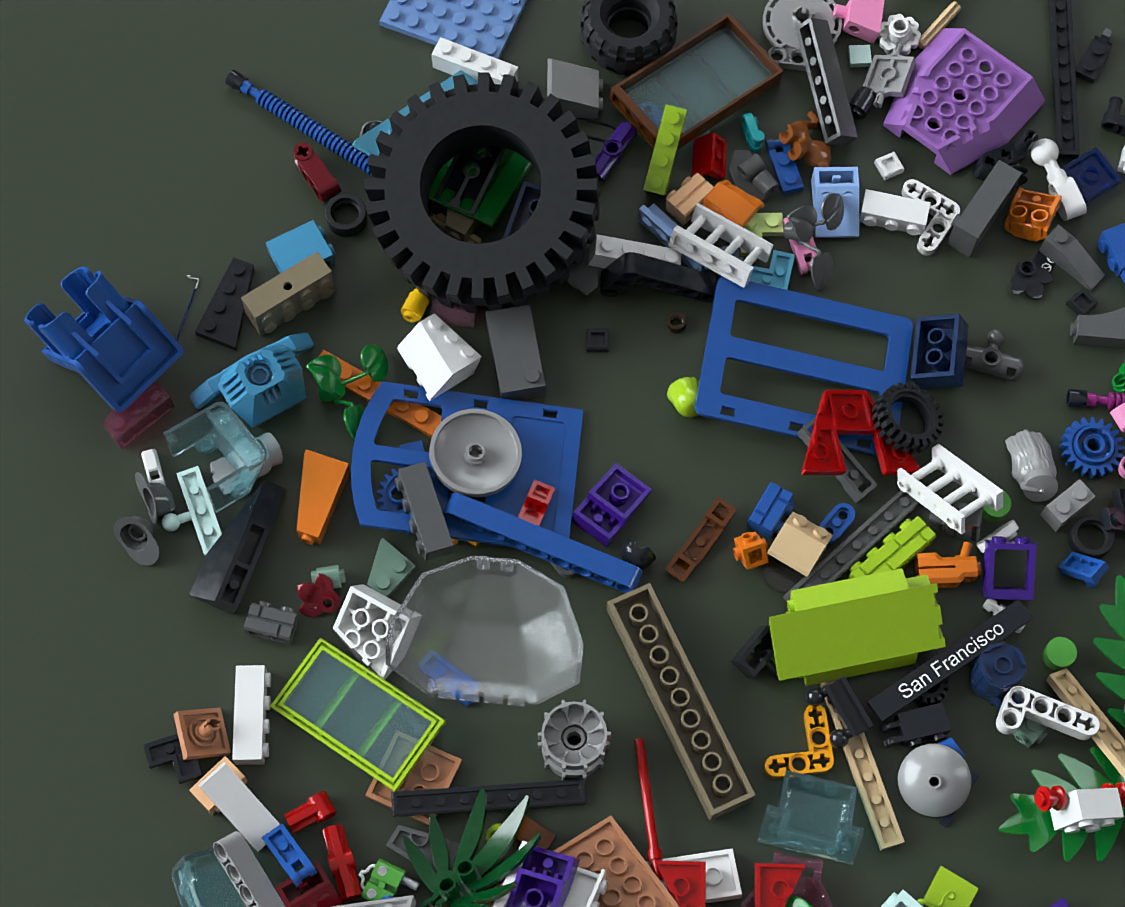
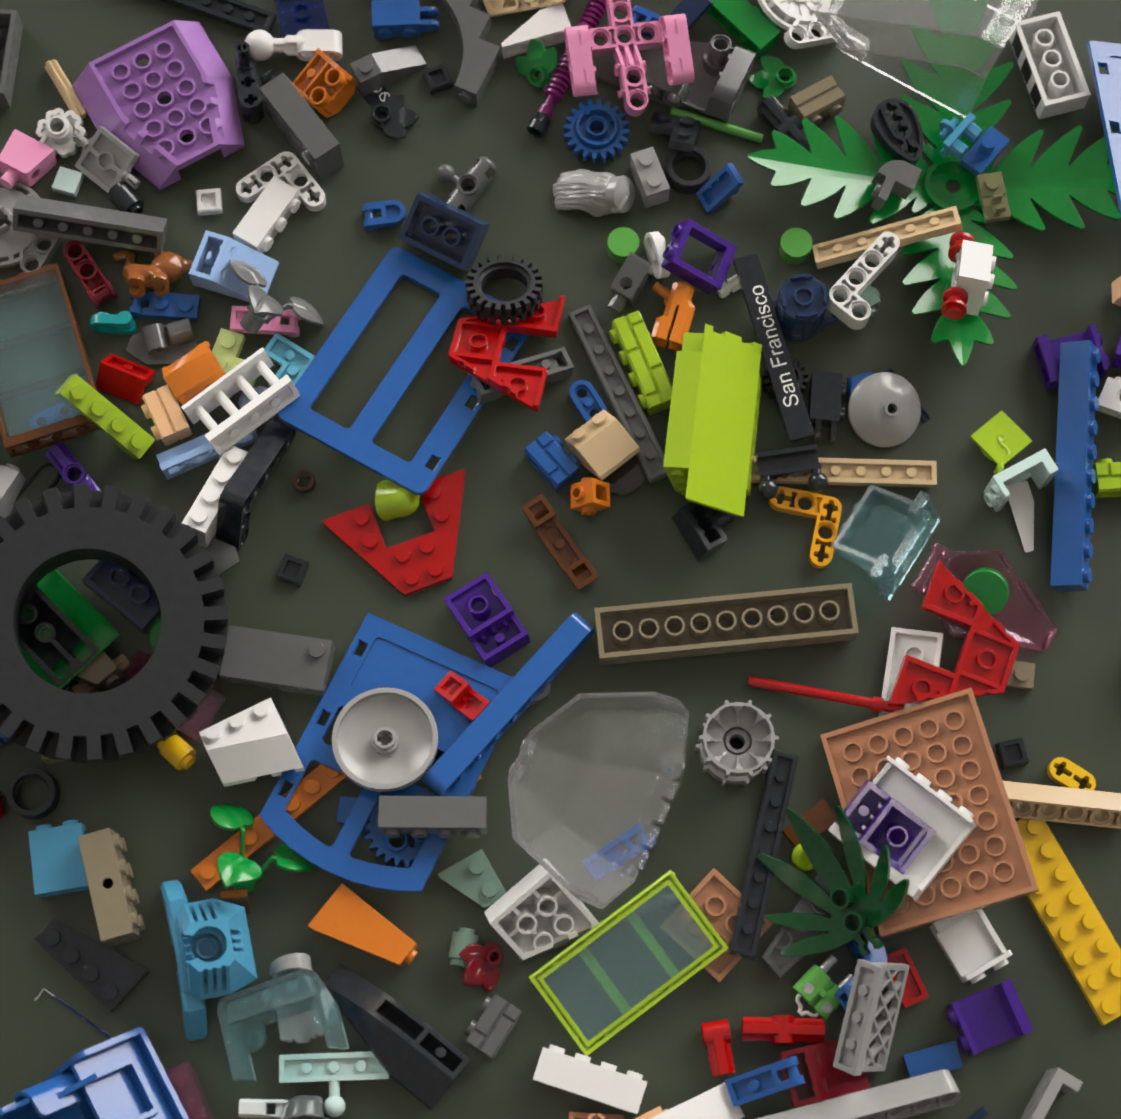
camera: 70 degrees left, 5 degrees up
black hair [620,539,657,571] -> none
white fence [897,444,1003,535] -> none
none -> dark red piece [63,240,118,309]
none -> reddish brown tile [220,889,251,914]
none -> red wing [322,469,466,597]
none -> blue plate [361,200,406,231]

